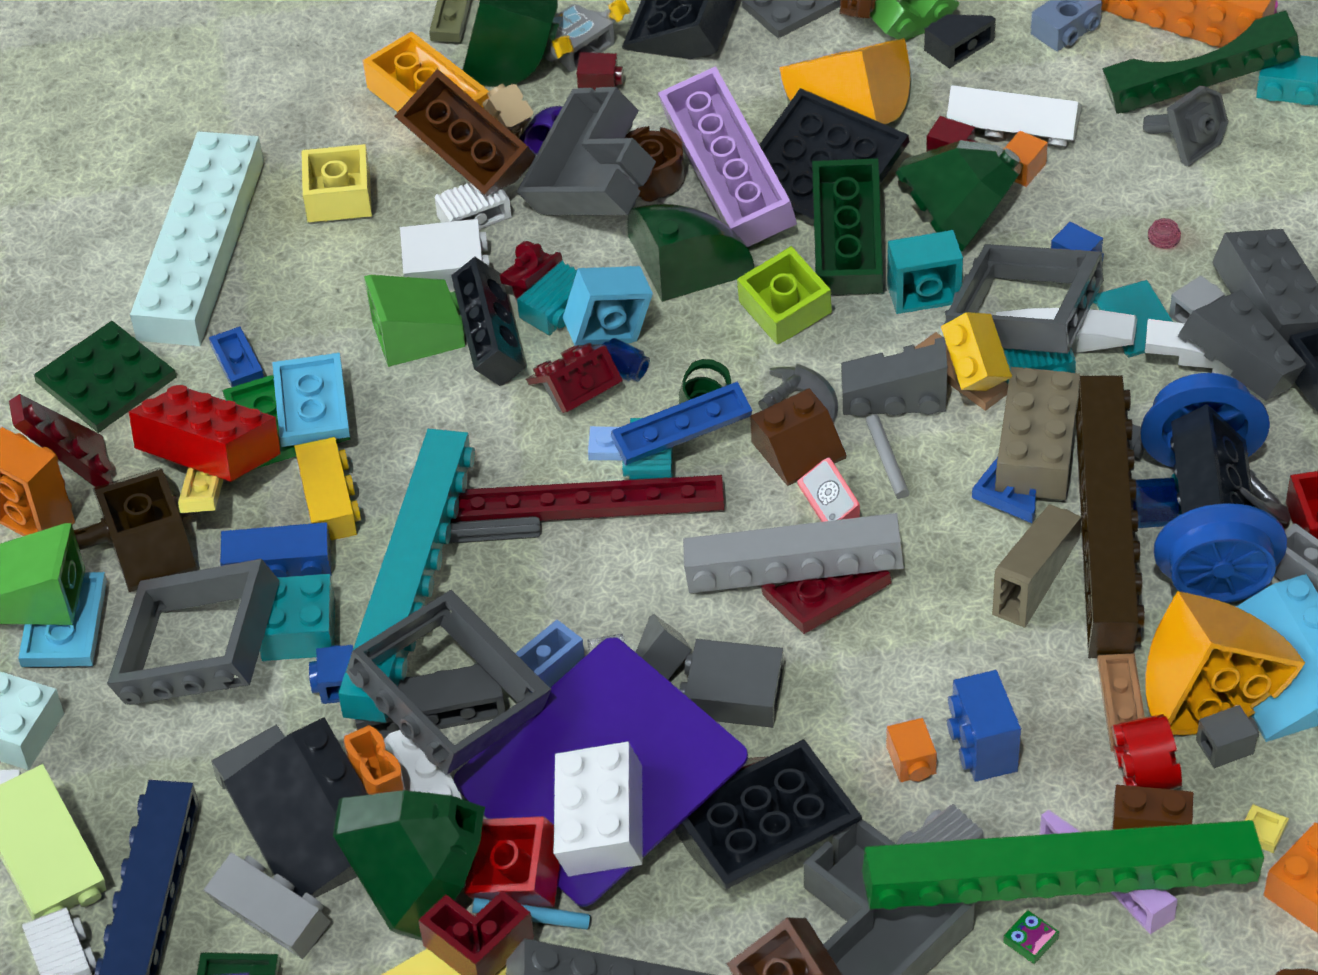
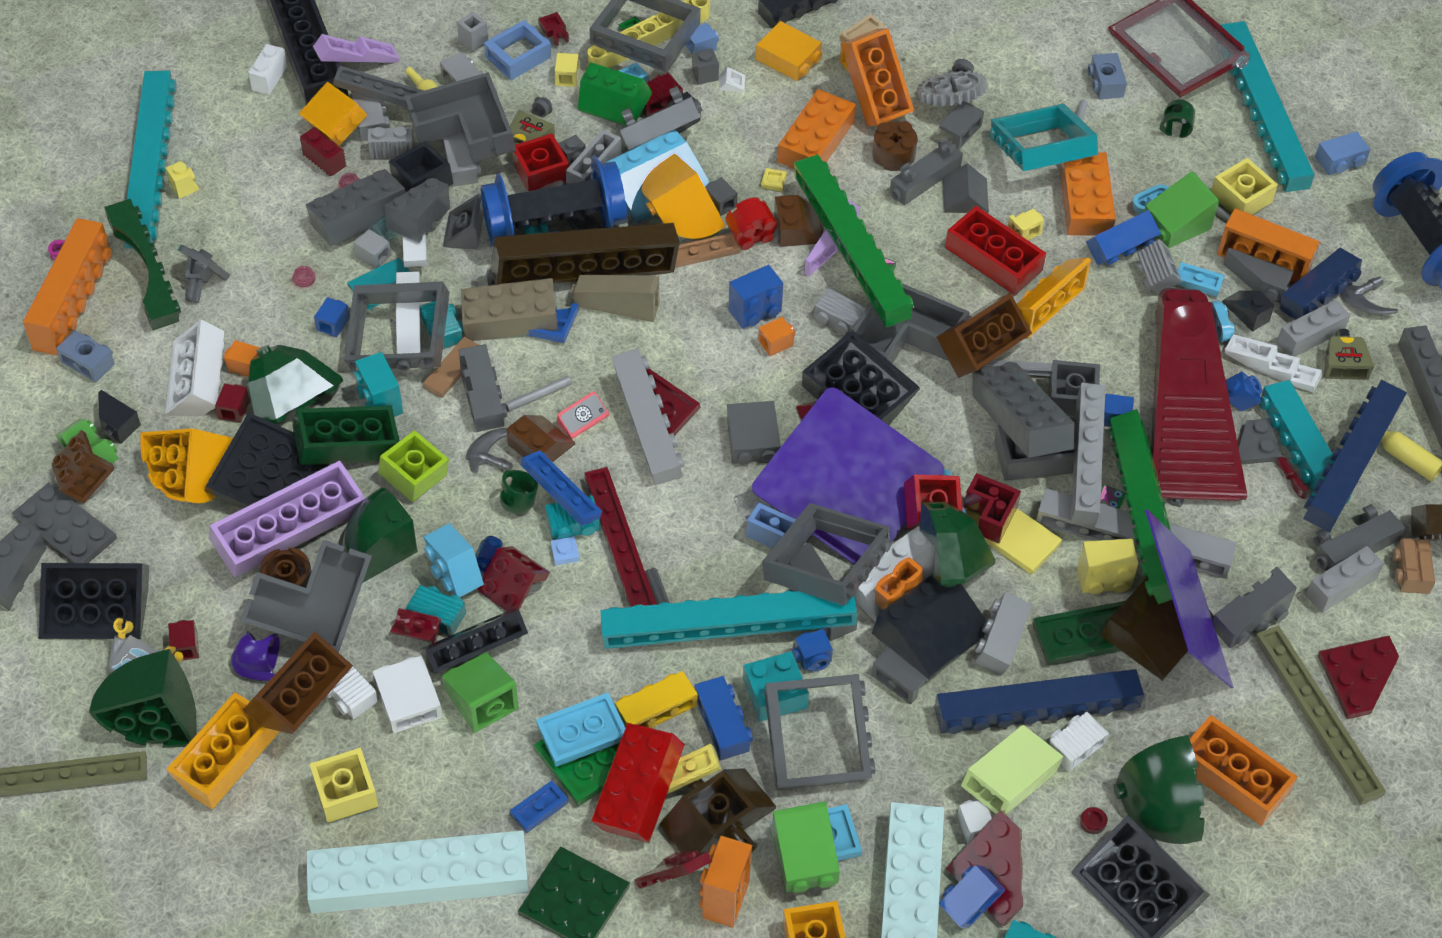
camera: 110 degrees left, 5 degrees up
tan brick [482,84,534,138] -> none
white brick [554,741,643,876] -> none
dark grey slope [636,614,692,680] -> none
yellow brick [941,312,1012,391] -> none

